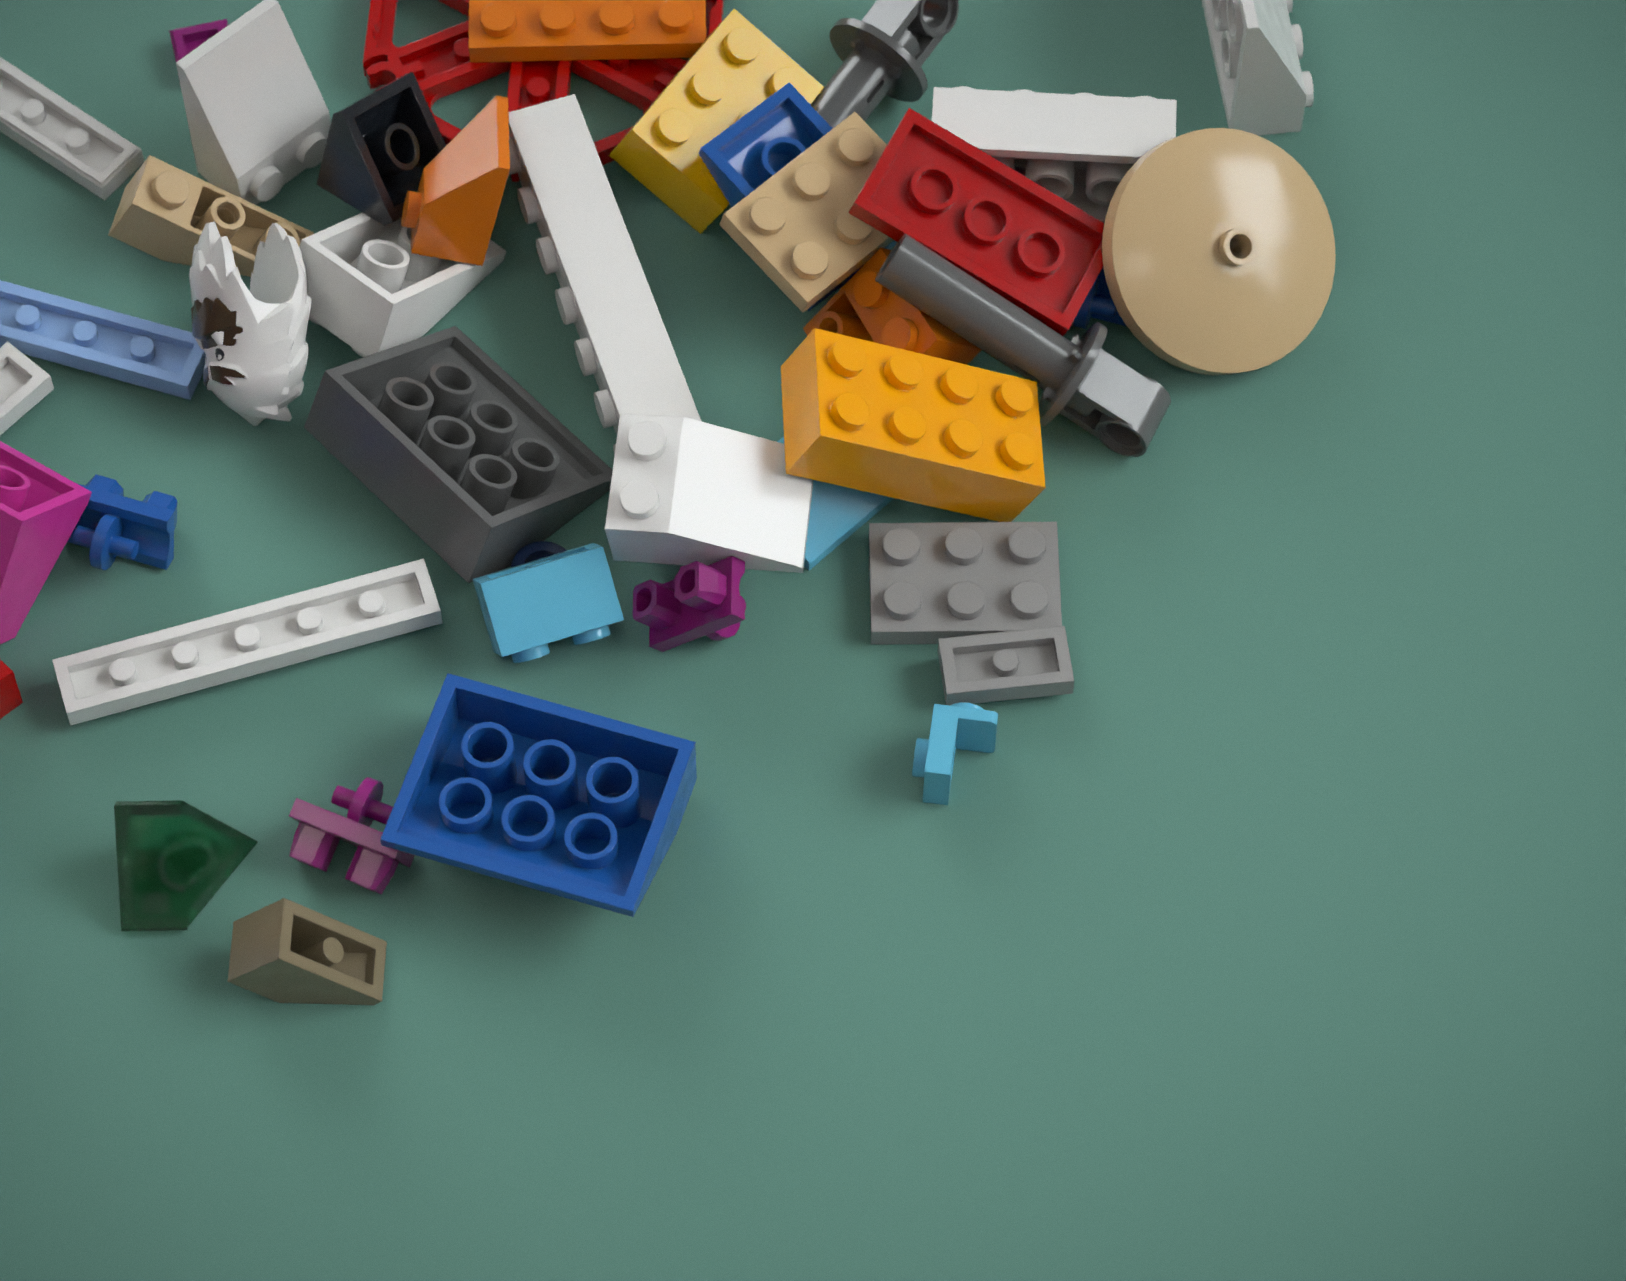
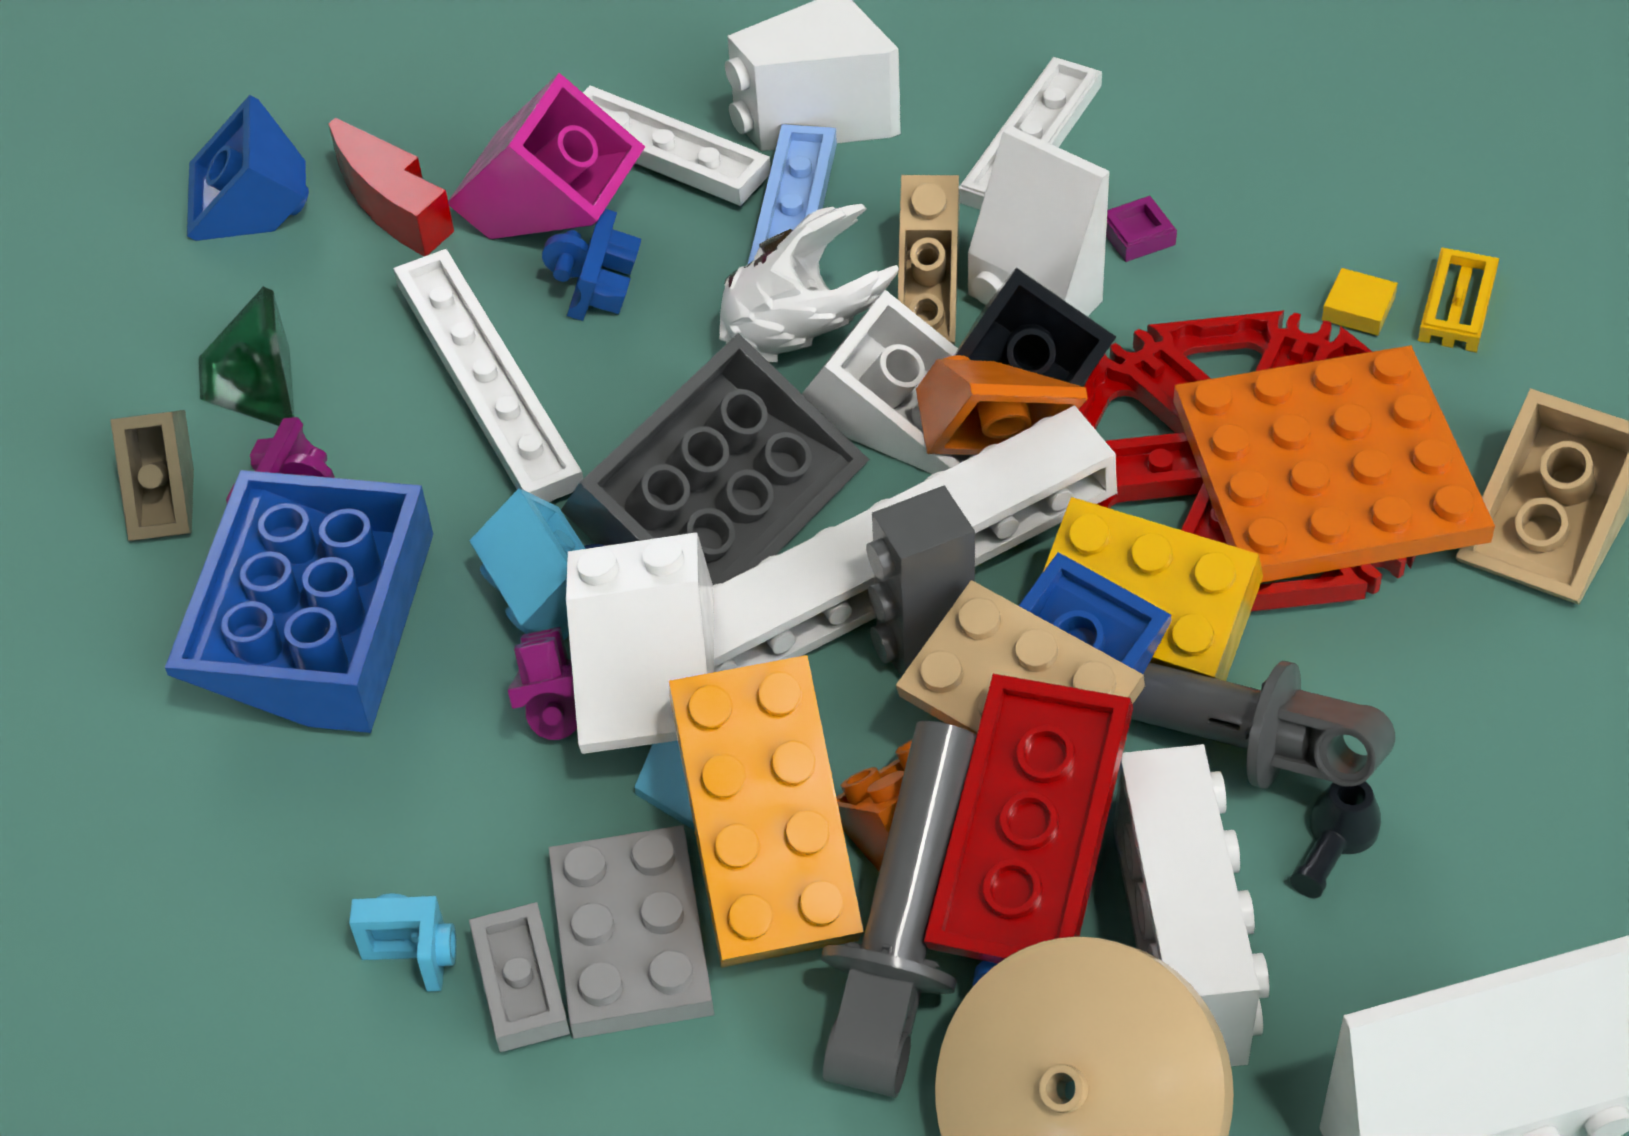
camera: 85 degrees right, 10 degrees down
none -> dark grey brick [866,485,975,677]
none -> black bar [1290,781,1381,898]

